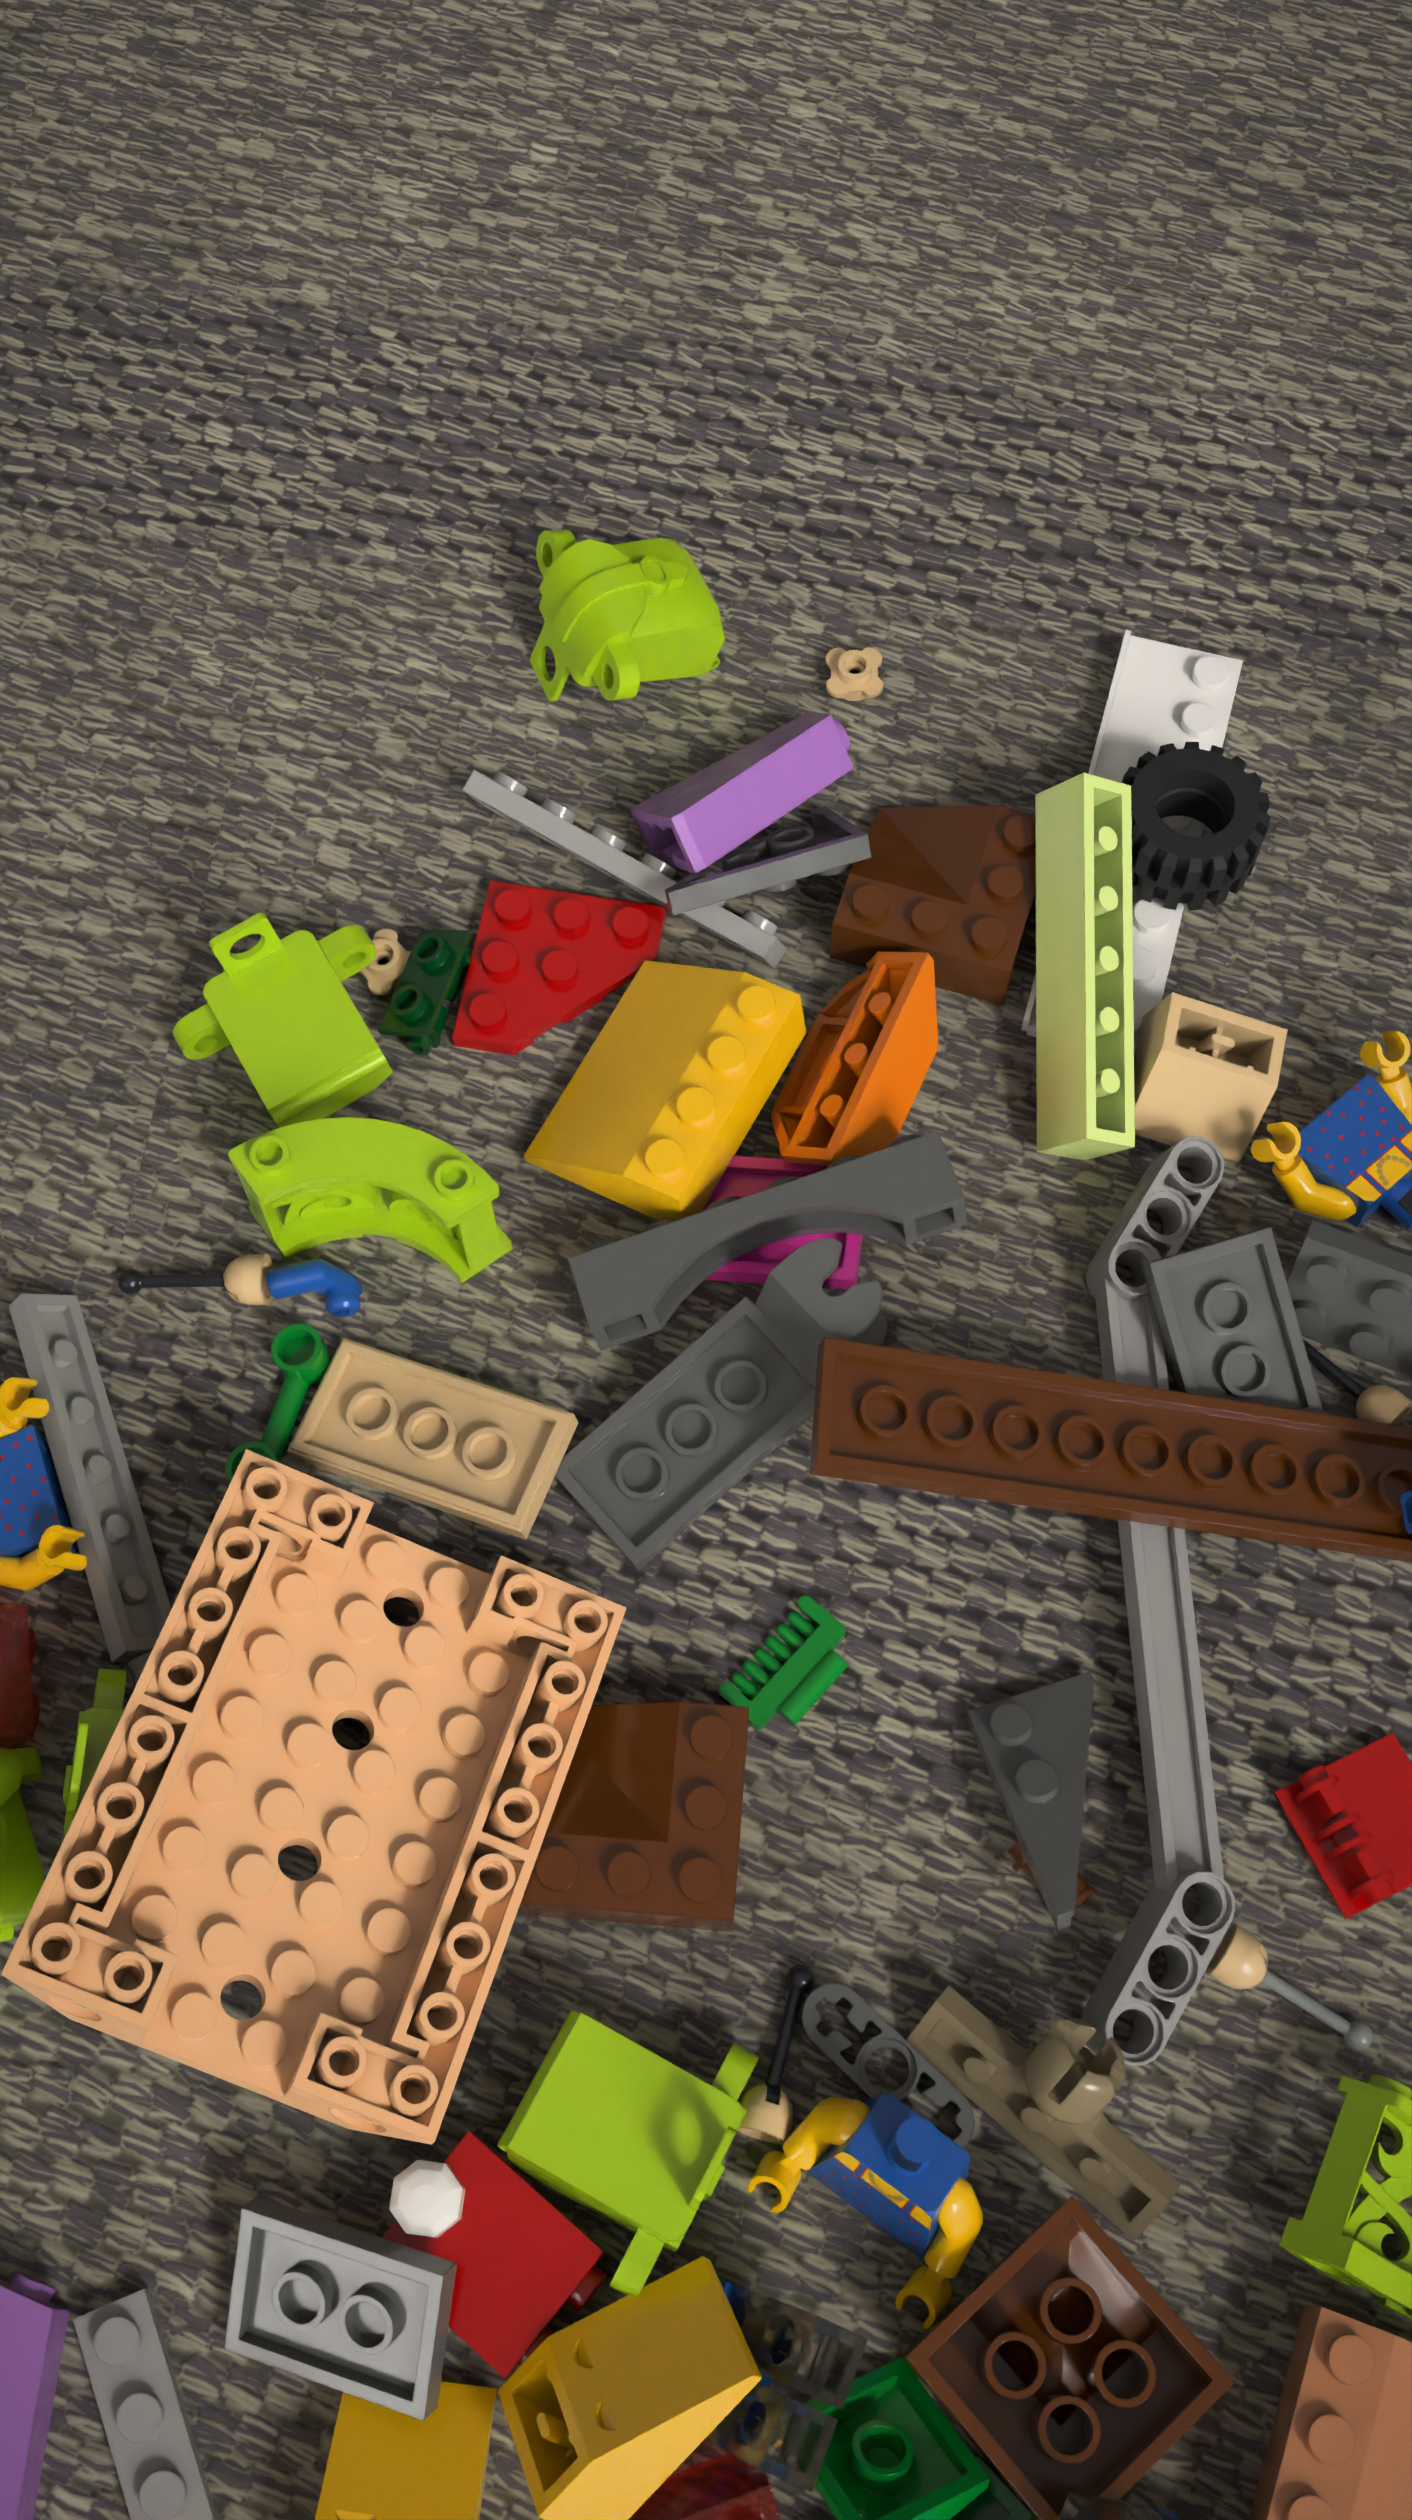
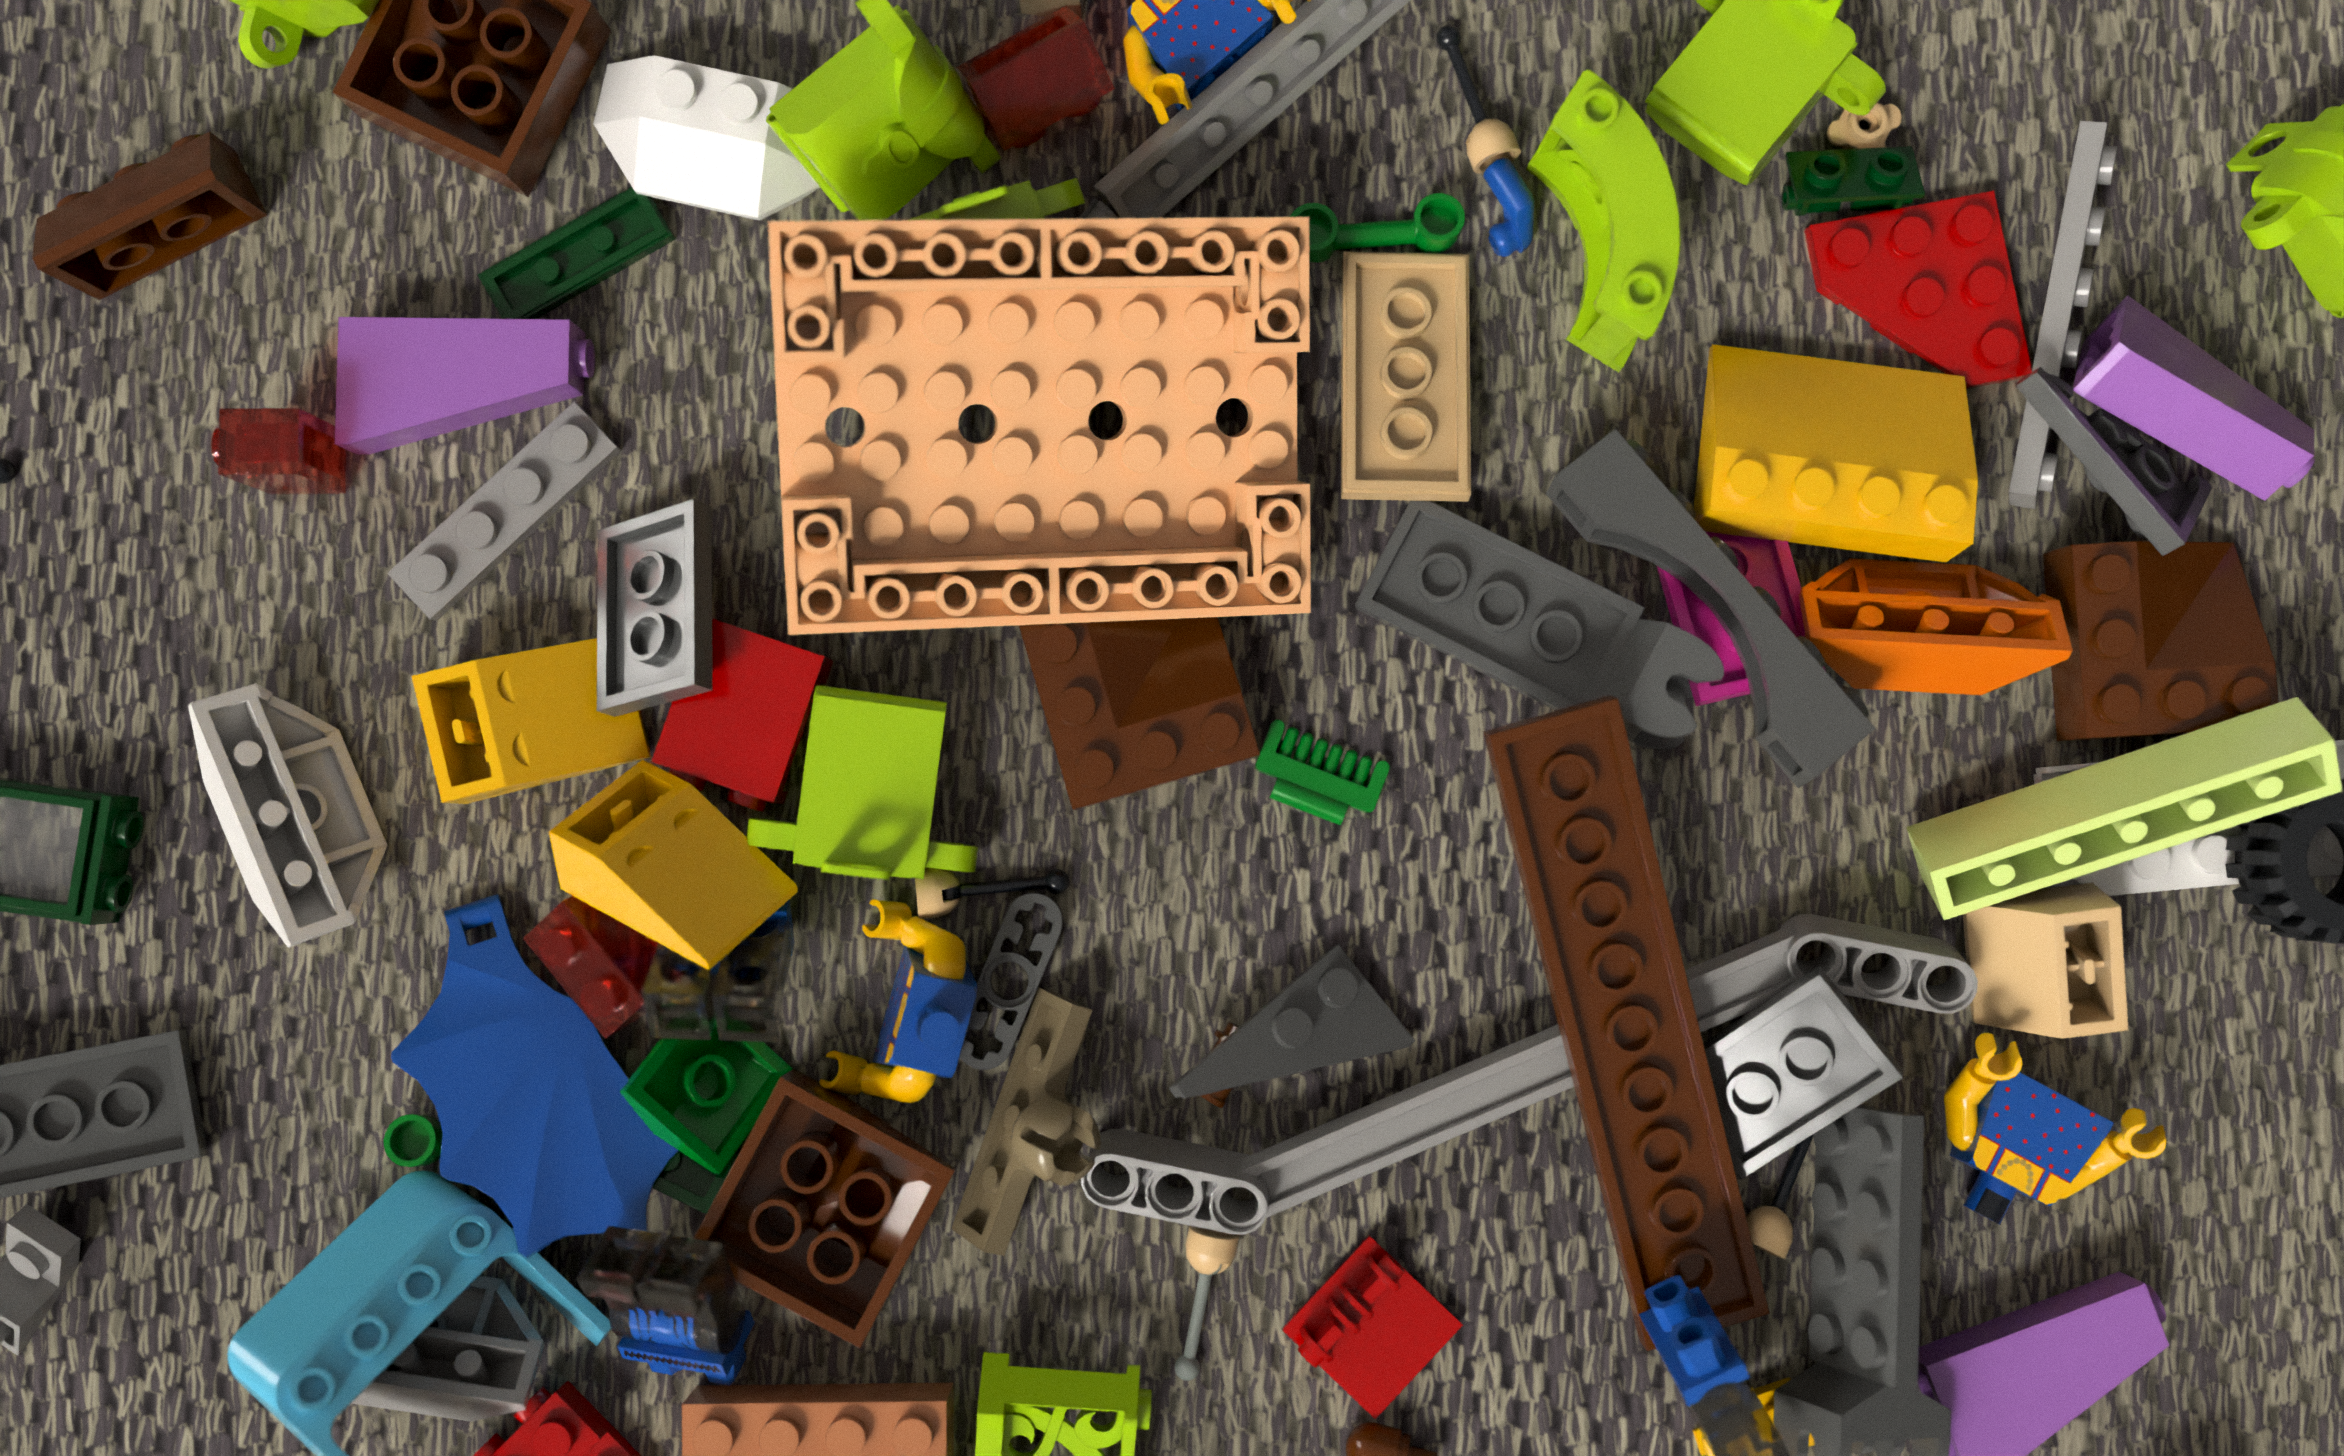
camera: 65 degrees right, 20 degrees up
white tile [389,2160,466,2238] -> none

